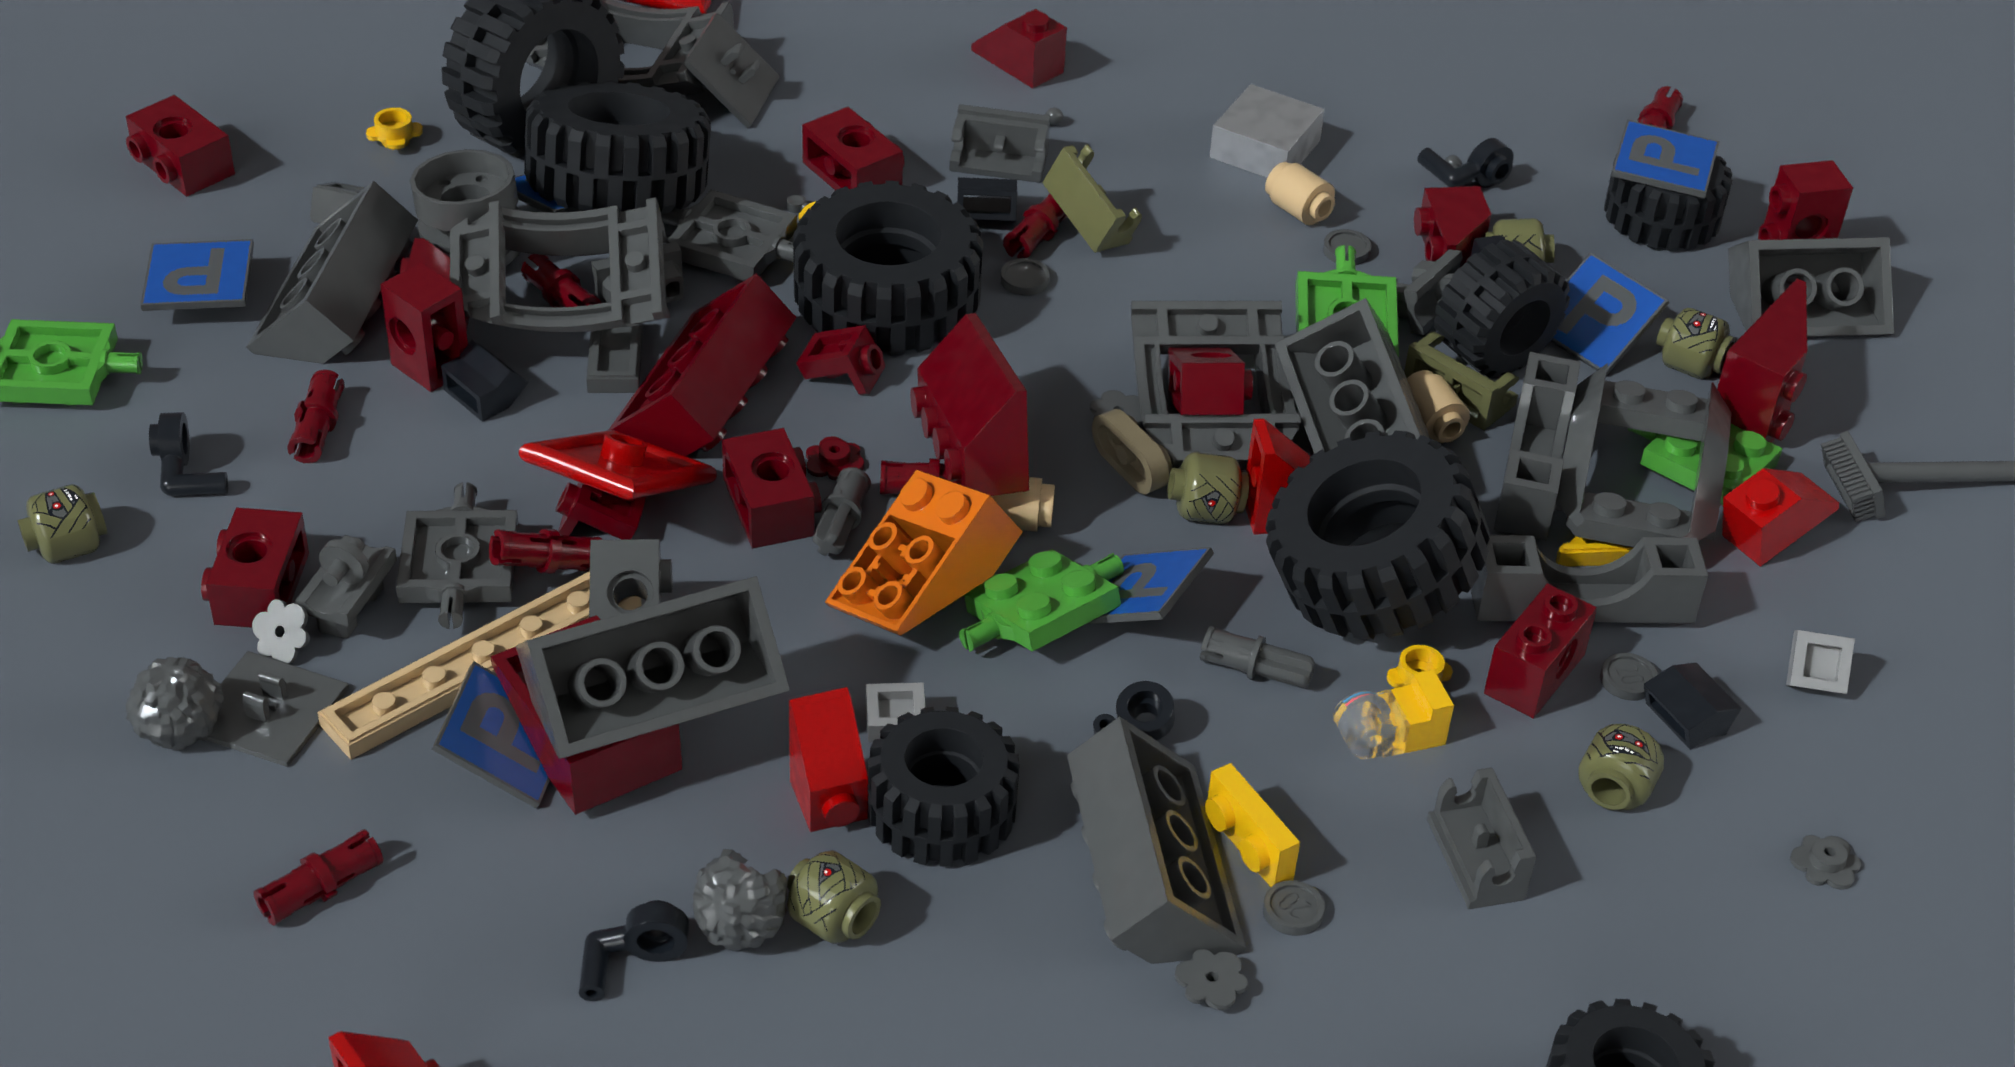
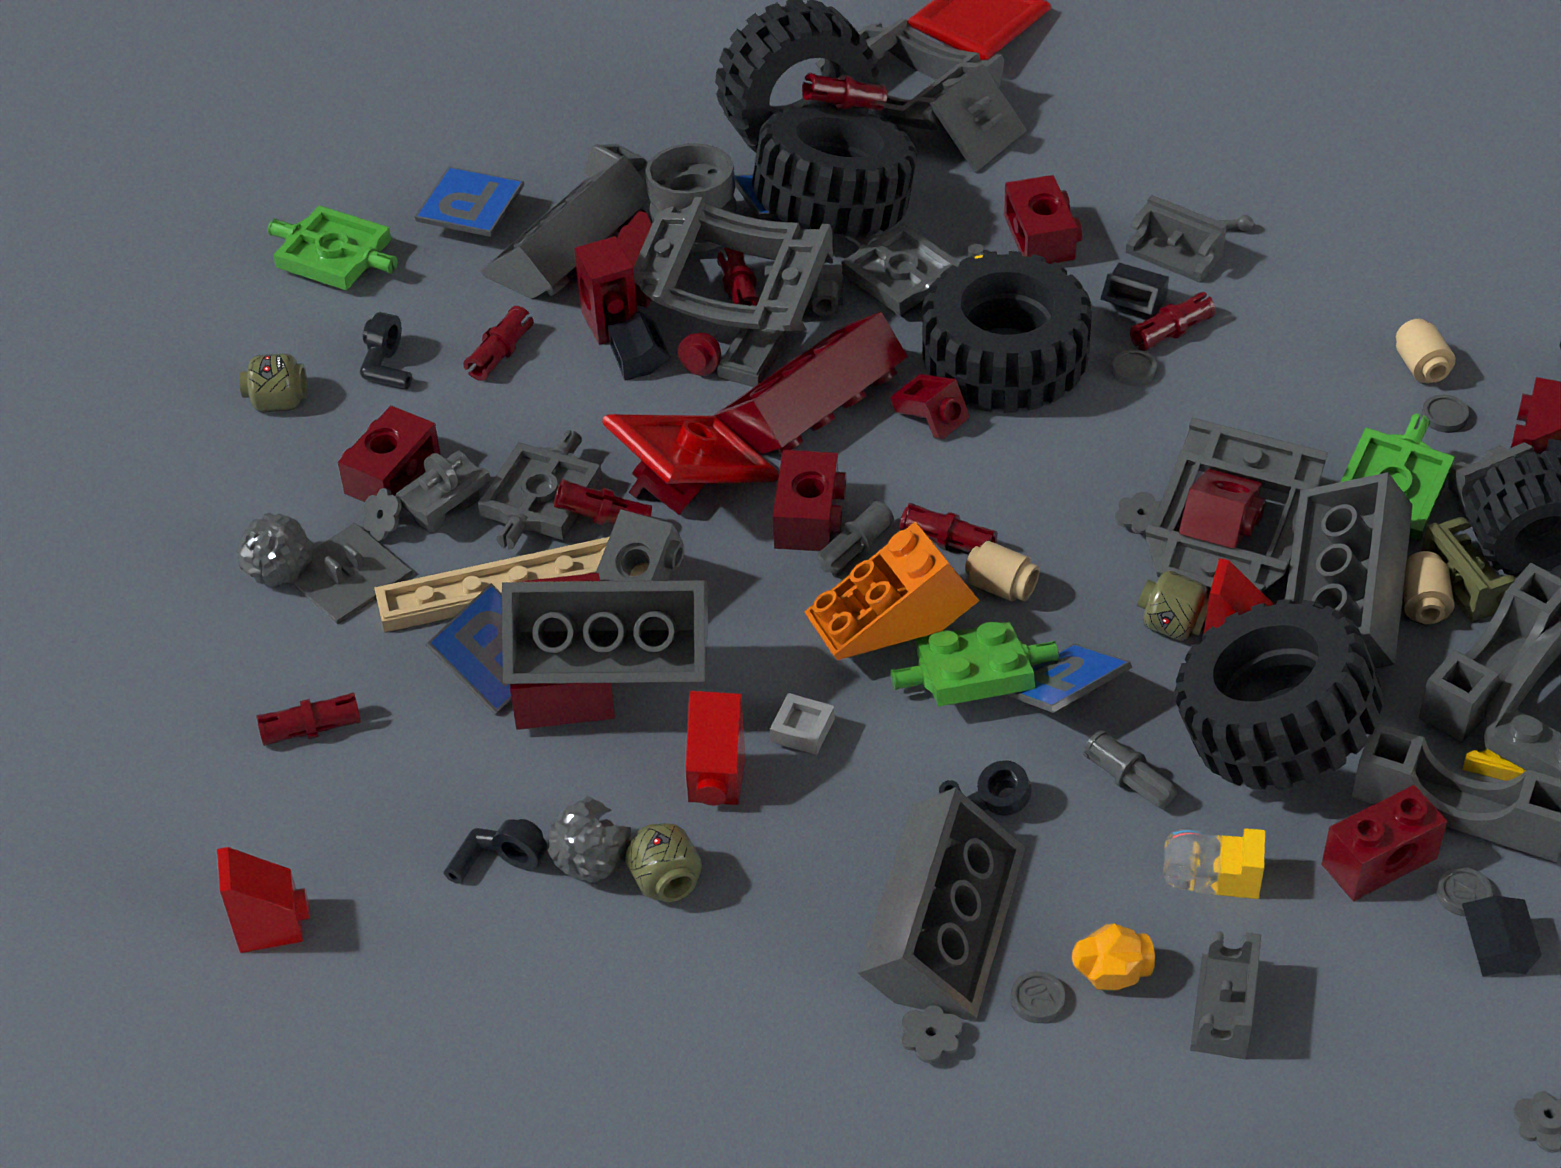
camera: 30 degrees right, 5 degrees up
dark red brick [125,95,235,197] -> none
yellow plate [366,107,423,150] -> none
dark red plant [806,436,864,481] -> none
black tyre [868,706,1020,867] -> none
dark red slope [910,313,1029,496] -> none
dark red slope [971,9,1067,89] -> none
olive hinge [1042,145,1142,253] -> none
dark tan plate [1092,409,1172,494] -> none
yellow plate [1205,763,1300,887] -> none
flat silver piece [1209,84,1325,178] -> none
yellow plate [1386,645,1453,688] -> none
olive head [1579,723,1664,810] -> none
none -> dark red plate [678,333,721,376]
none -> dark red pin [802,73,887,111]
none -> light orange rock [1072,924,1155,990]

